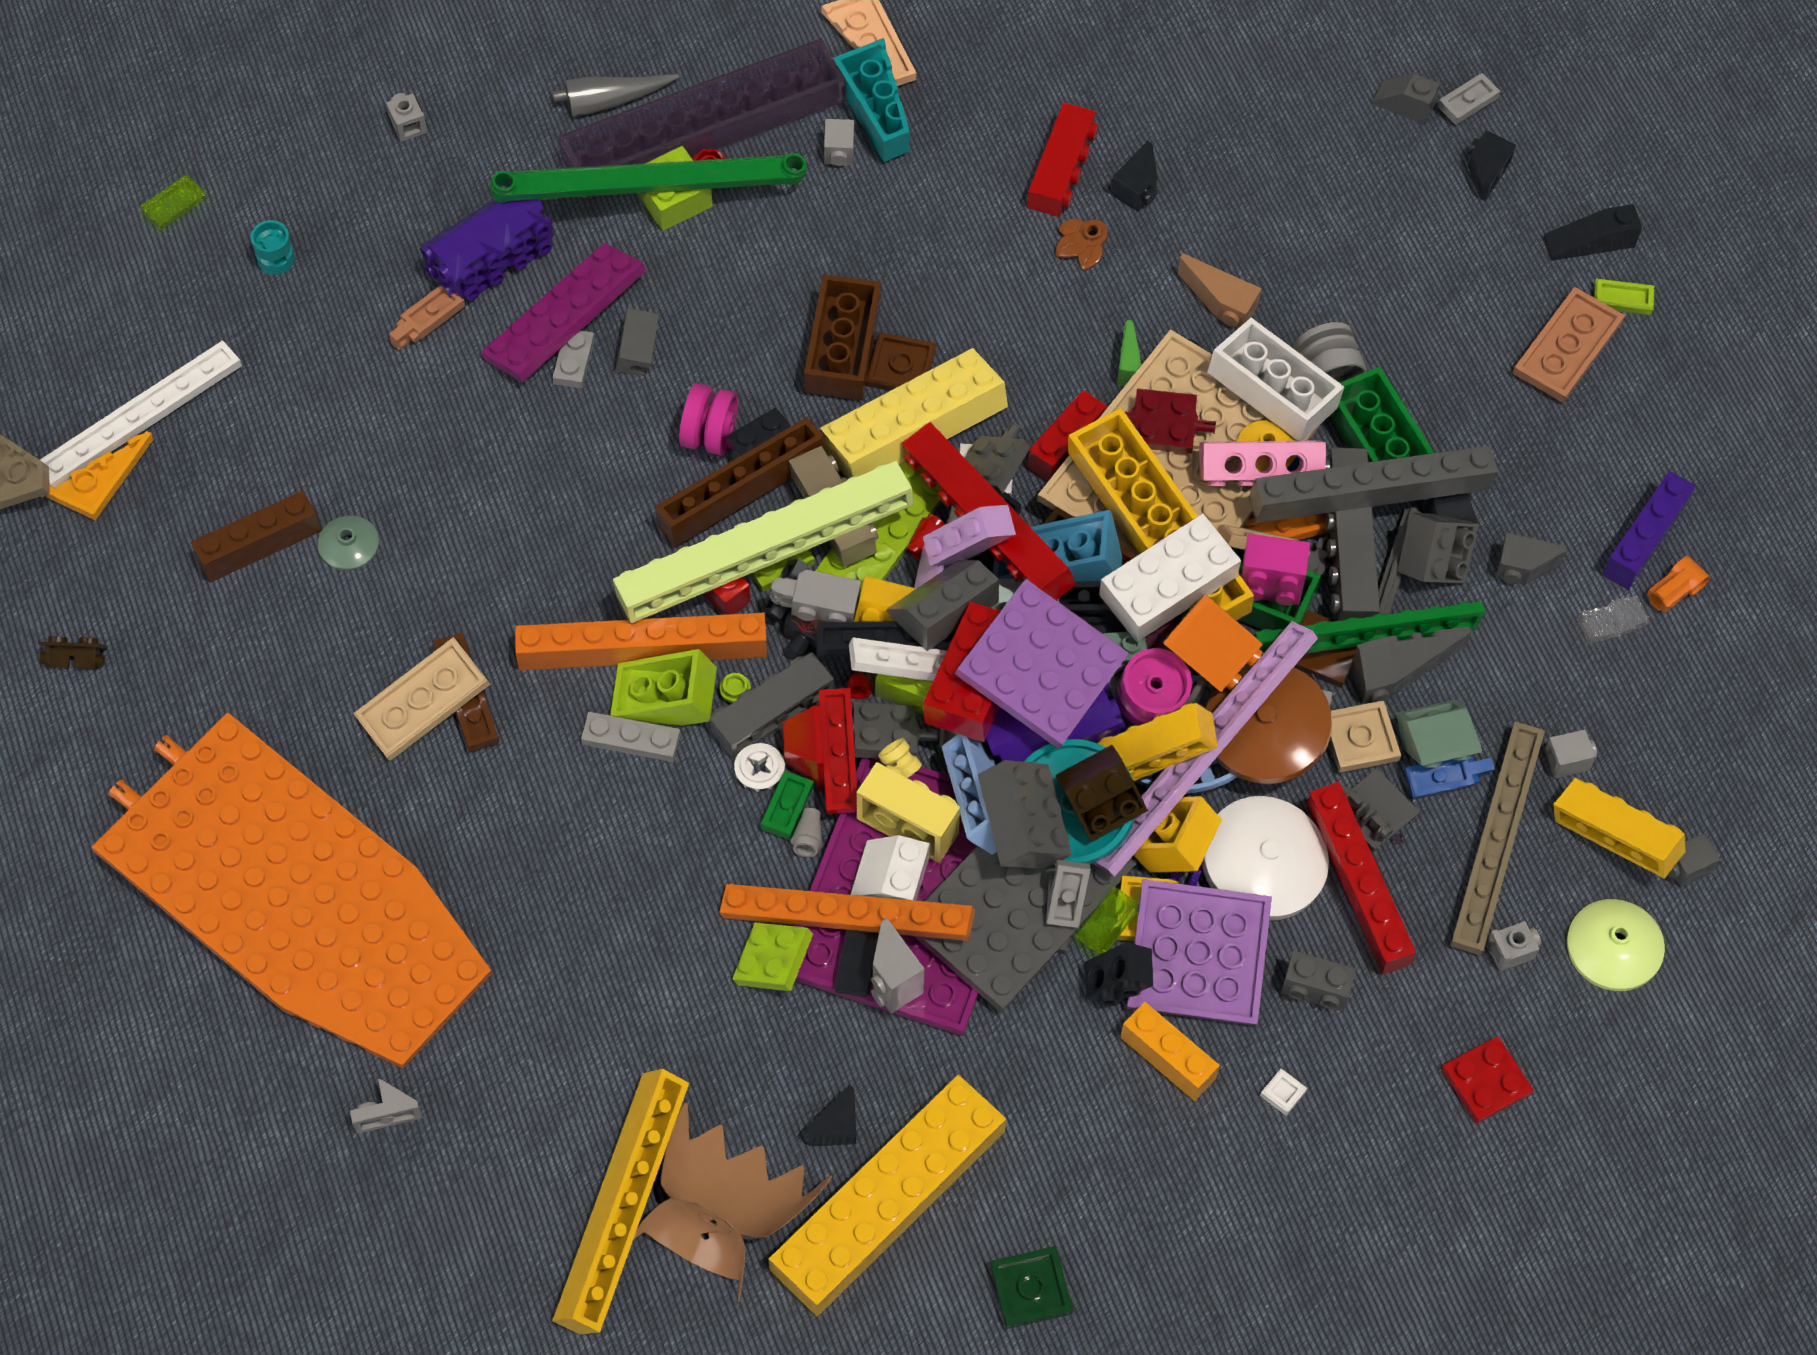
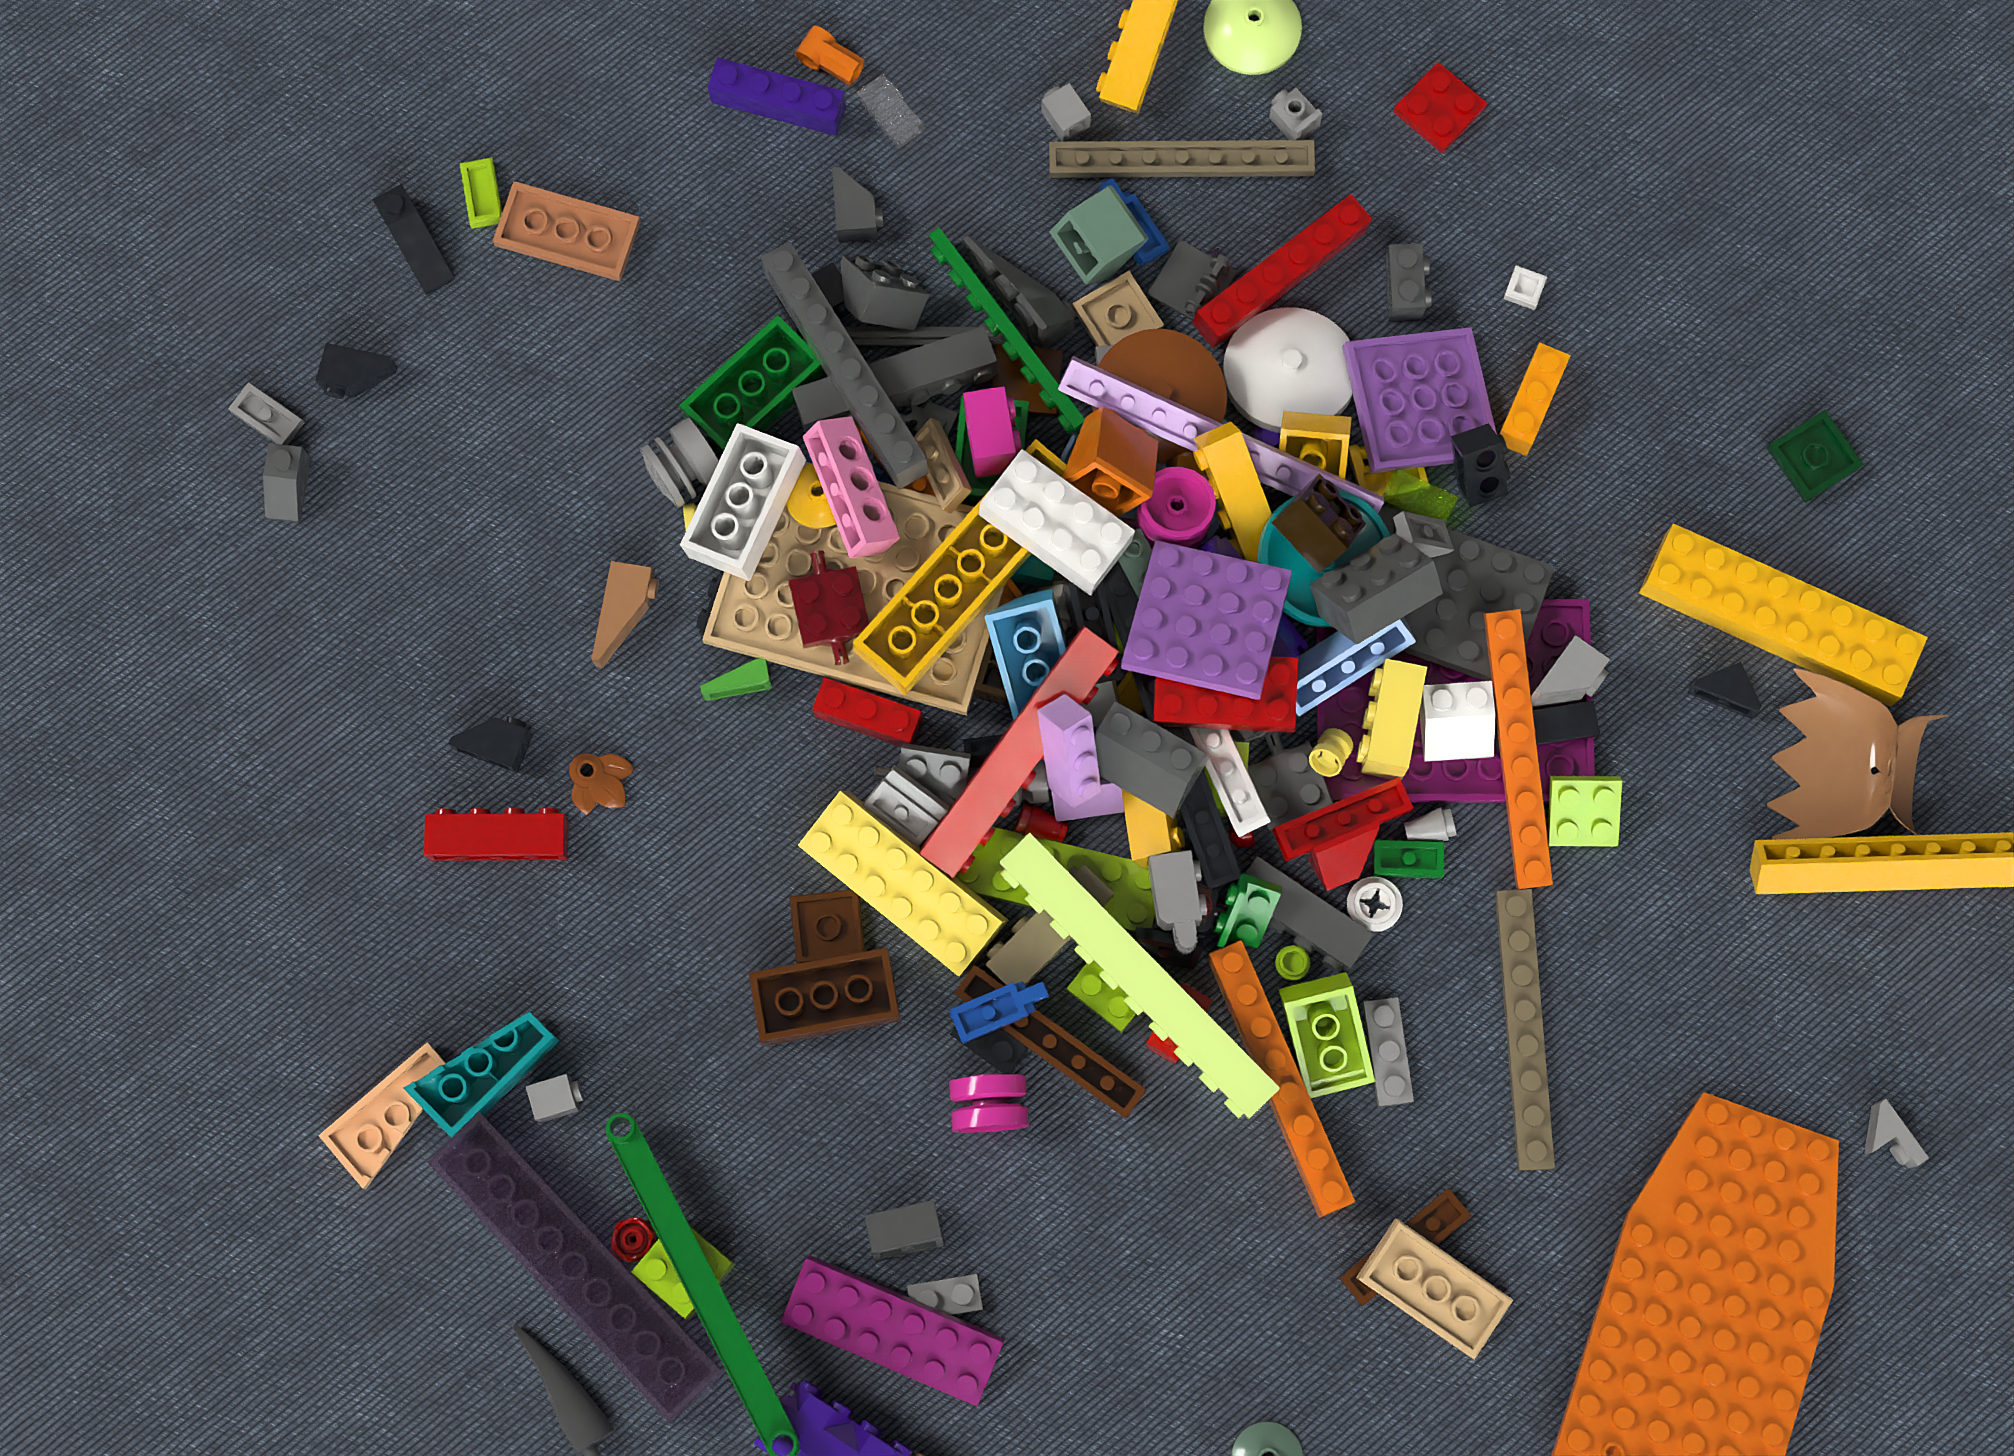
camera: 105 degrees left, 15 degrees up
none -> light grey plate [863,765,950,847]
none -> blue hinge [949,981,1049,1044]
none -> green bracket [1214,873,1282,949]
none -> dark tan plate [1495,889,1555,1171]

